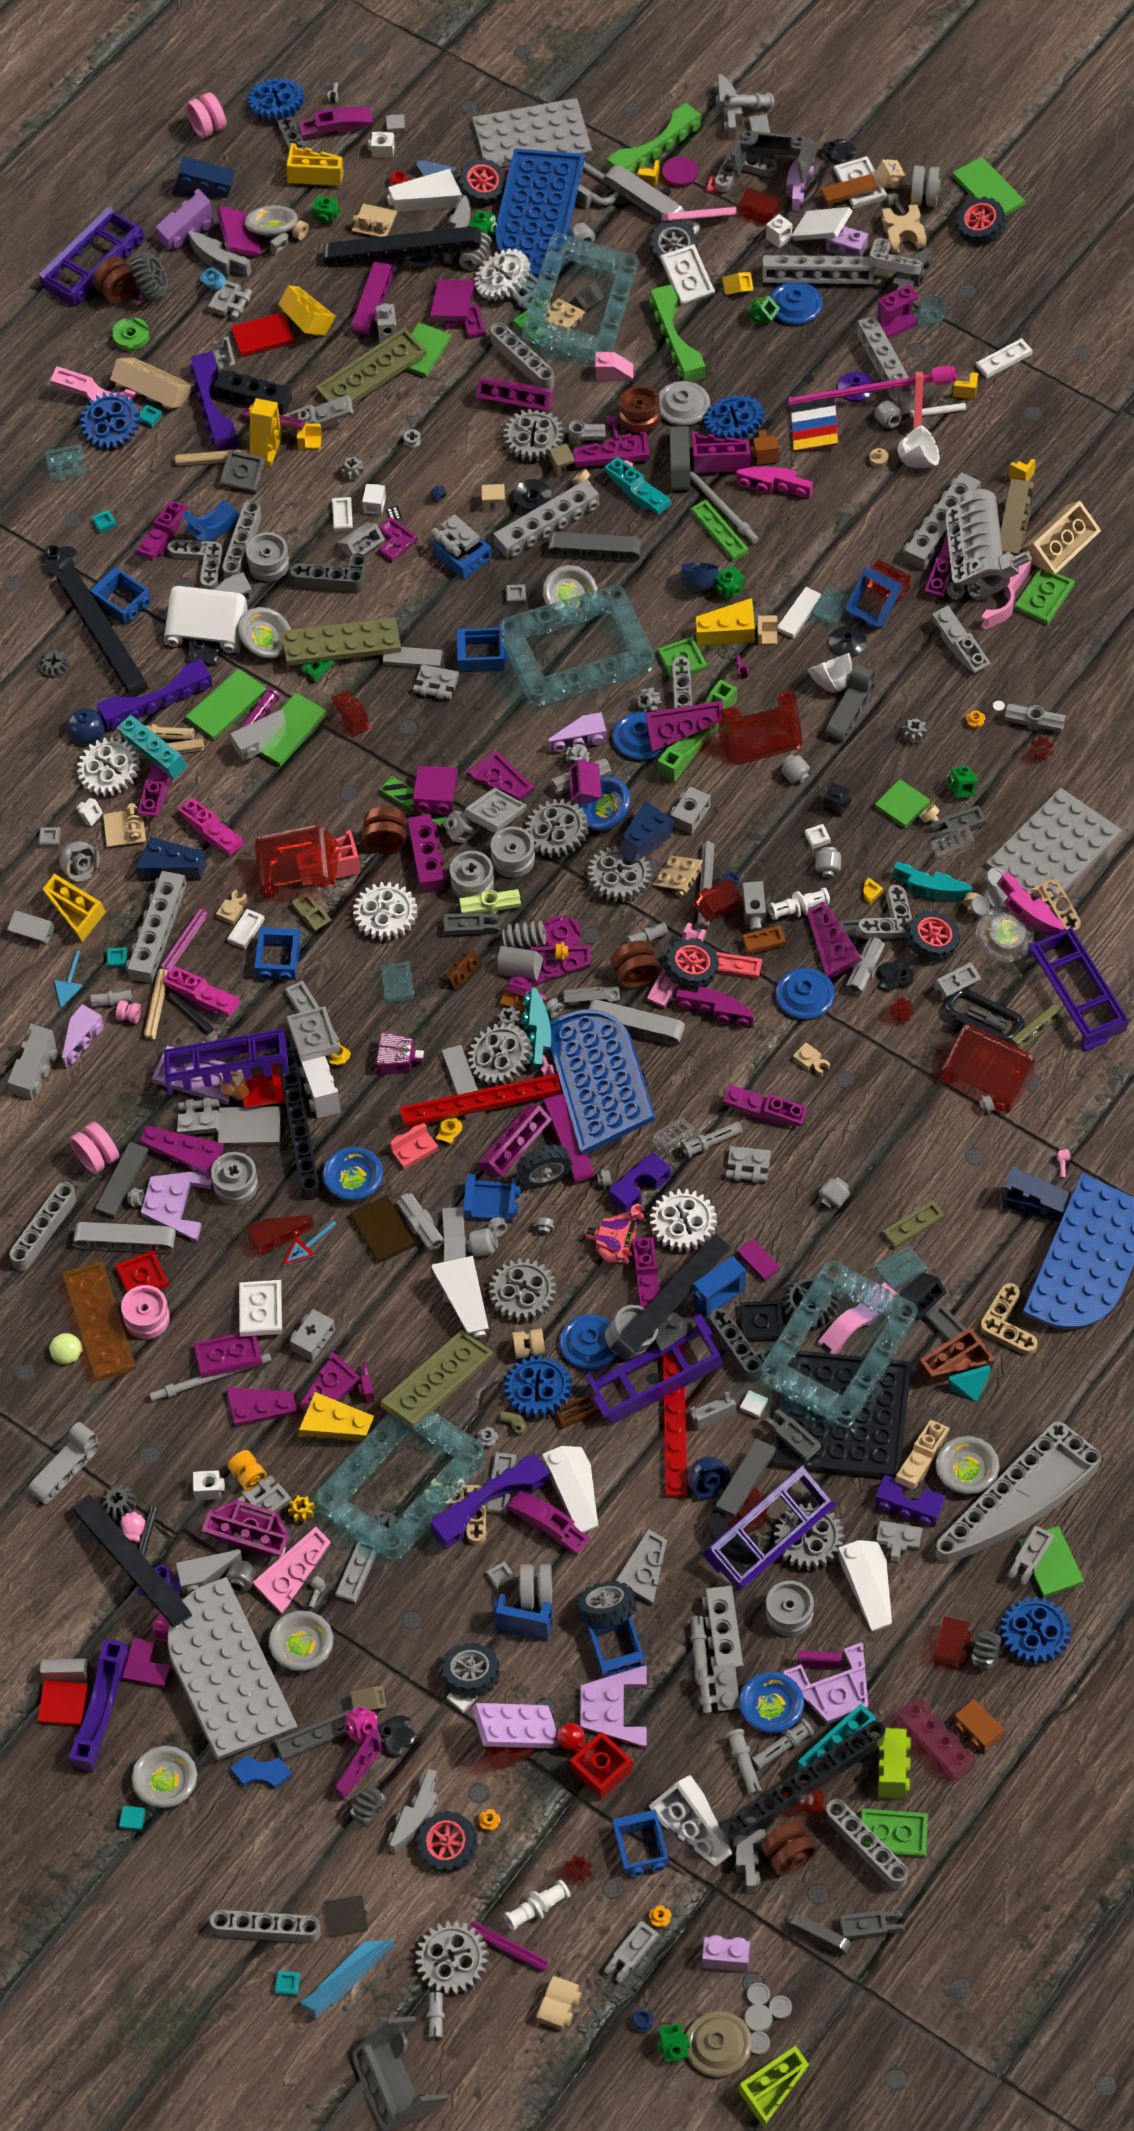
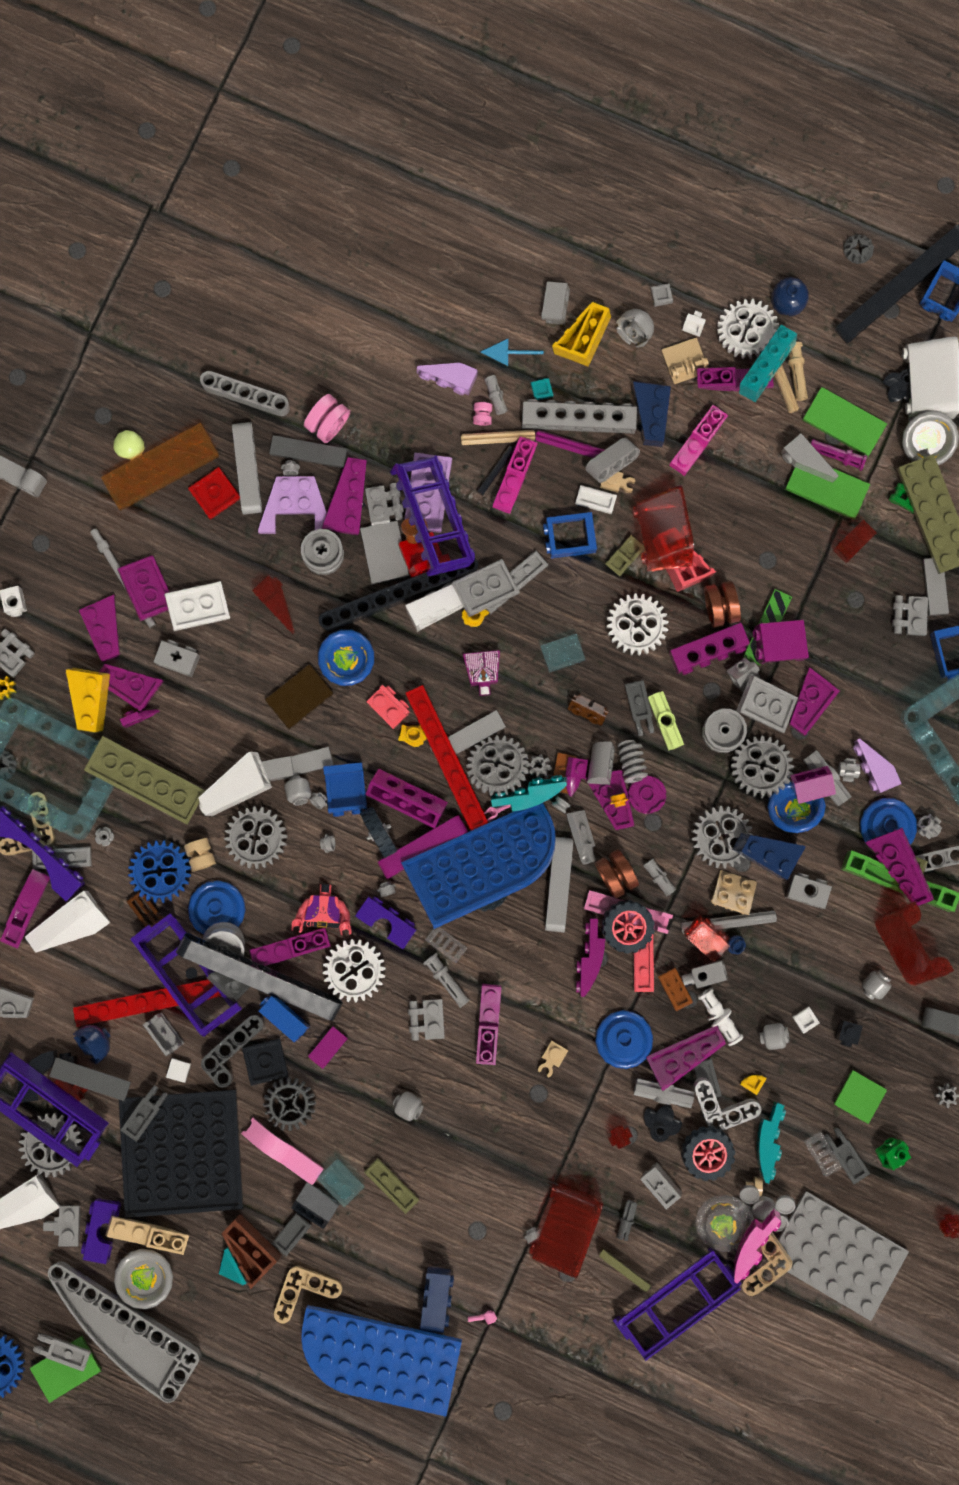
camera: 75 degrees right, 25 degrees up
light grey wedge [7,1023,58,1100] -> none
dark purple arch [96,659,213,731] -> none
bright pink wheel [121,1285,170,1339] -> none
light orange wheel [227,1450,267,1490] -> none
piece [283,1221,336,1266] -> none
light grey piece [397,1193,444,1251] -> none
light grey wheel [450,851,494,898] -> none
olive arm [500,1411,527,1434] -> none
clear light blue beam [760,1261,918,1427] -> none
tan tile [919,804,940,823] -> none
black bar [945,989,1025,1048] -> none
none -> light grey beam [586,438,640,483]

